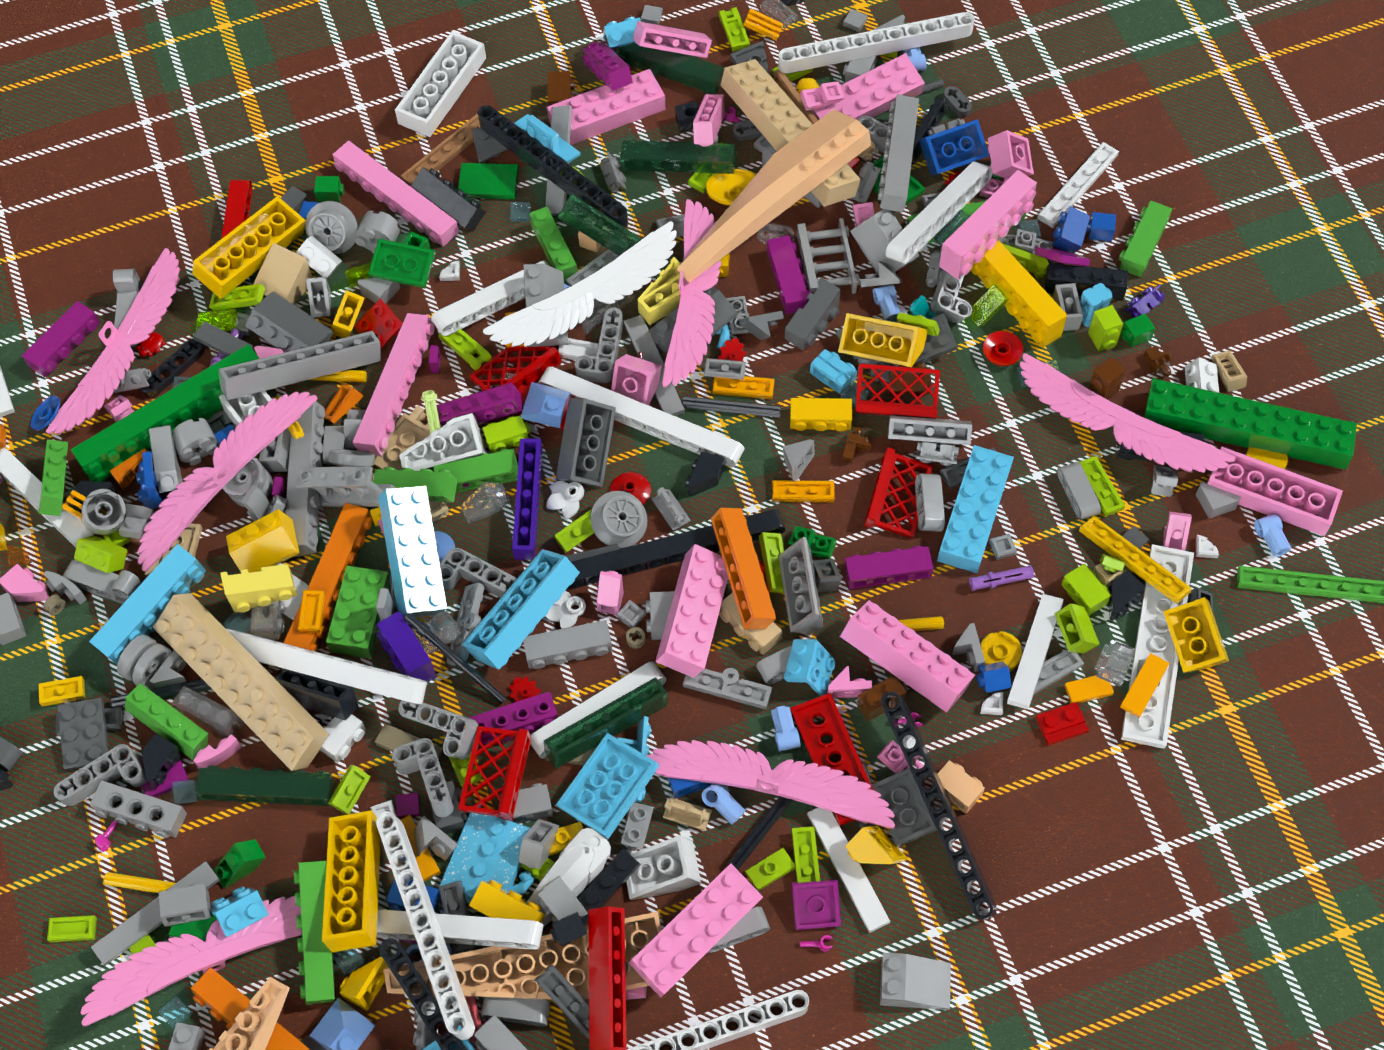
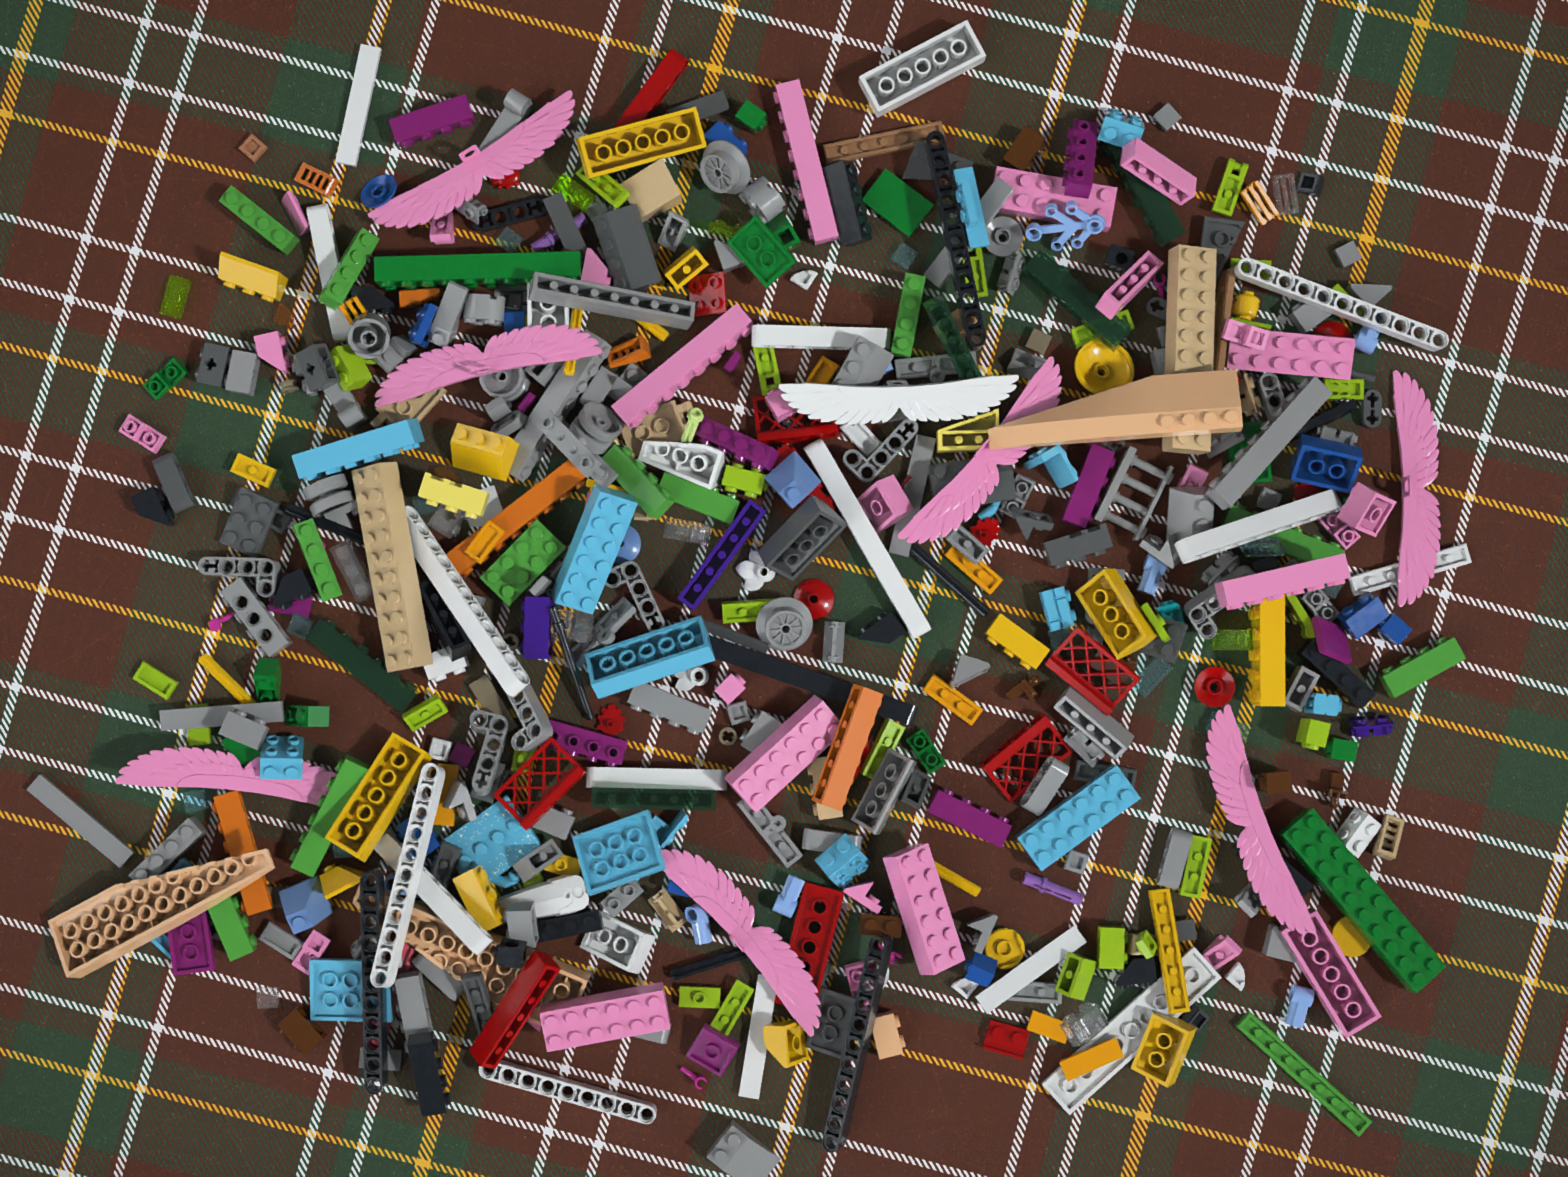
camera: 30 degrees right, 25 degrees up
bright pink slope [193,734,241,771] -> none
white brick [296,236,342,278] -> none
none -> green slope [253,658,281,702]
none -> dark grey brick [296,343,340,392]
none -> bright pink slope [765,388,798,423]
none -> light grey dish [986,216,1023,257]
none -> medium azure bracket [1023,445,1078,489]
none -> light blue plant [1025,200,1105,251]
none -> dark tan tile [1025,328,1052,355]
none -> clear light blue tile [1133,657,1173,698]
none -> lime plate [1322,378,1364,400]
none -> bright pink piece [1392,370,1441,607]

